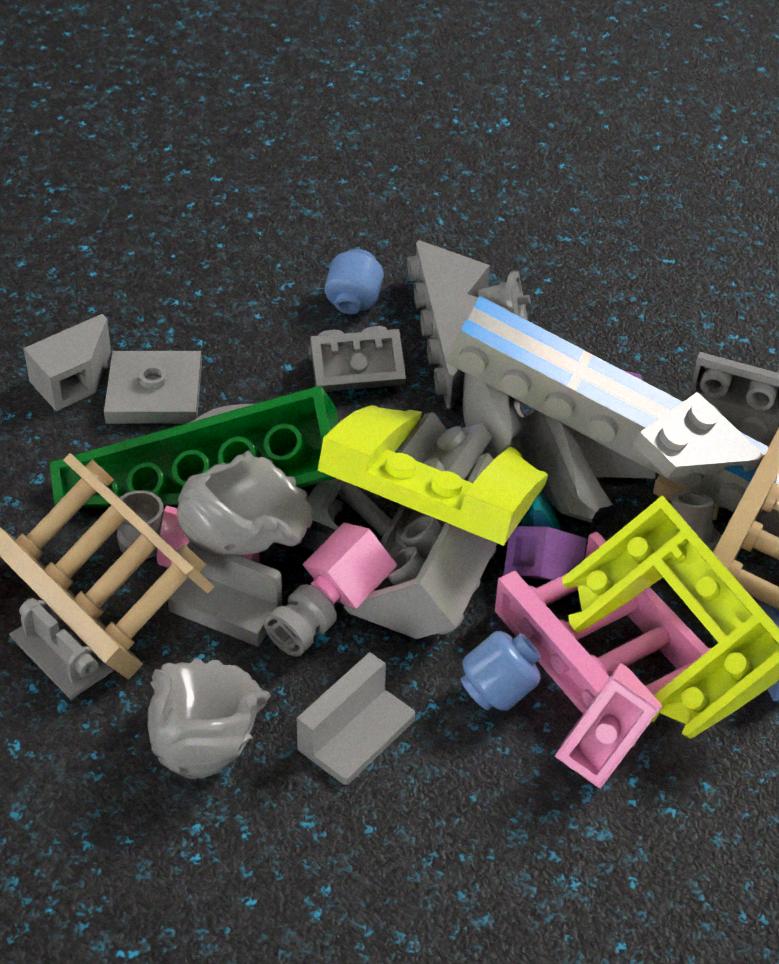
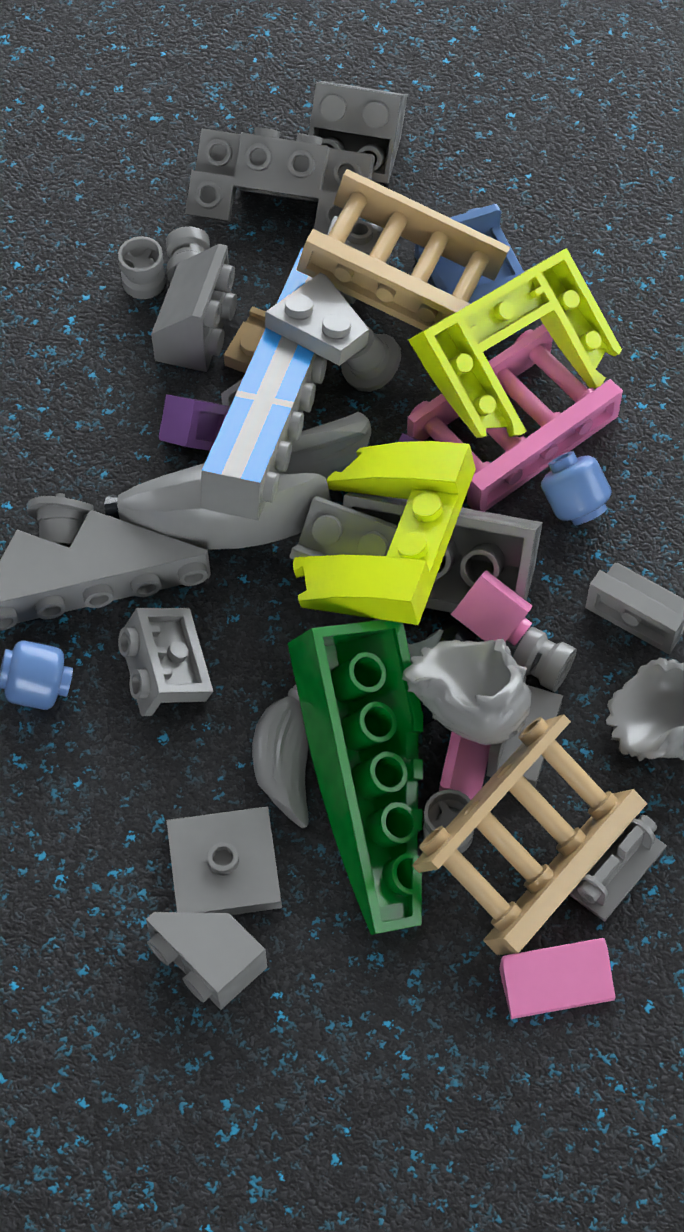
camera: 95 degrees left, 15 degrees up
bright pink slope [555,663,662,789] -> none

